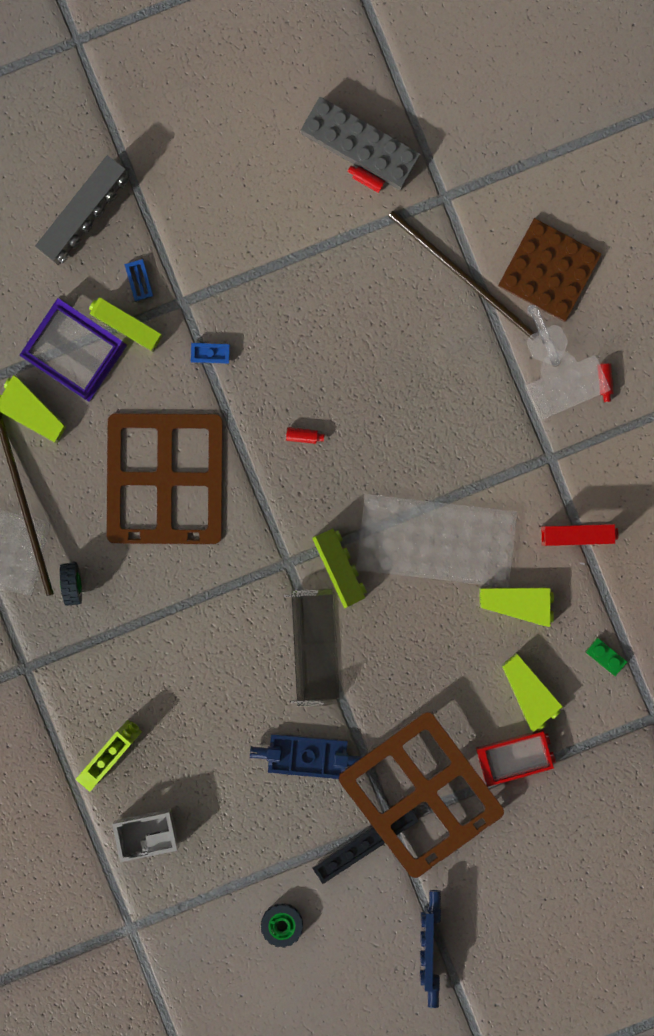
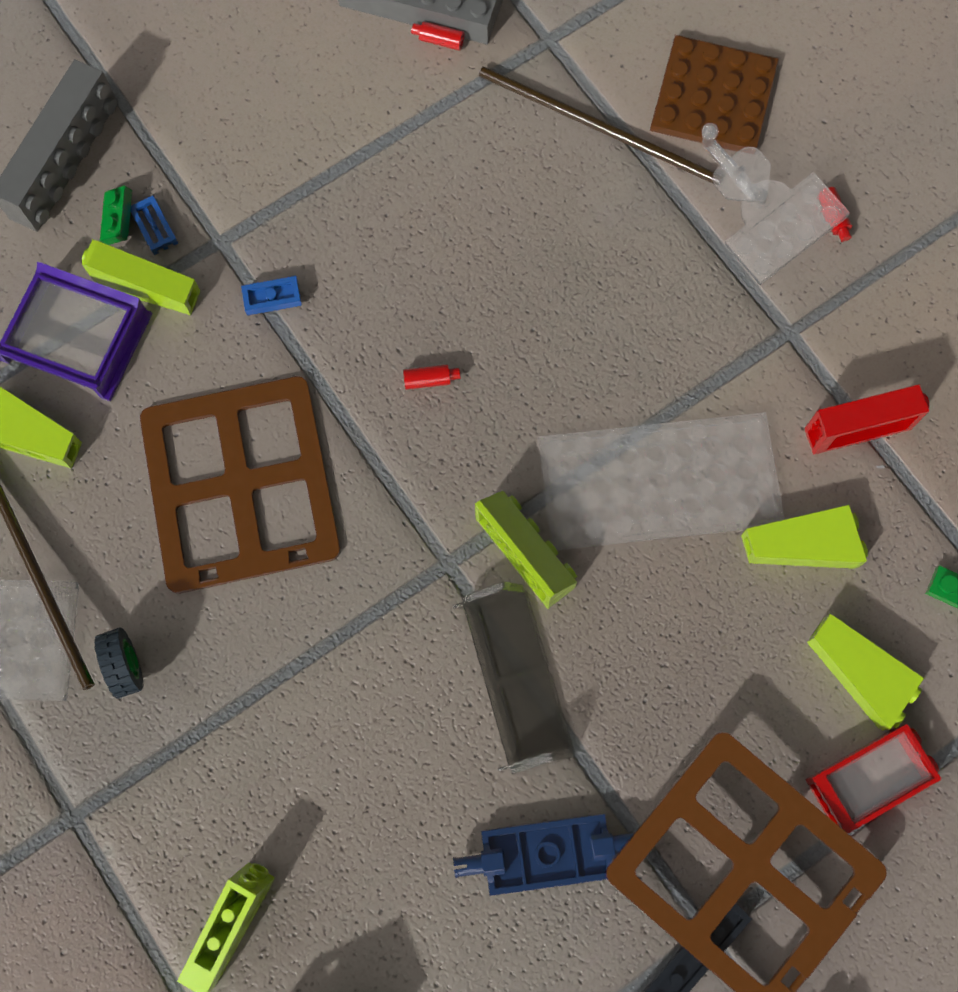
camera: 10 degrees left, 15 degrees down
none -> green plate [100,186,132,245]

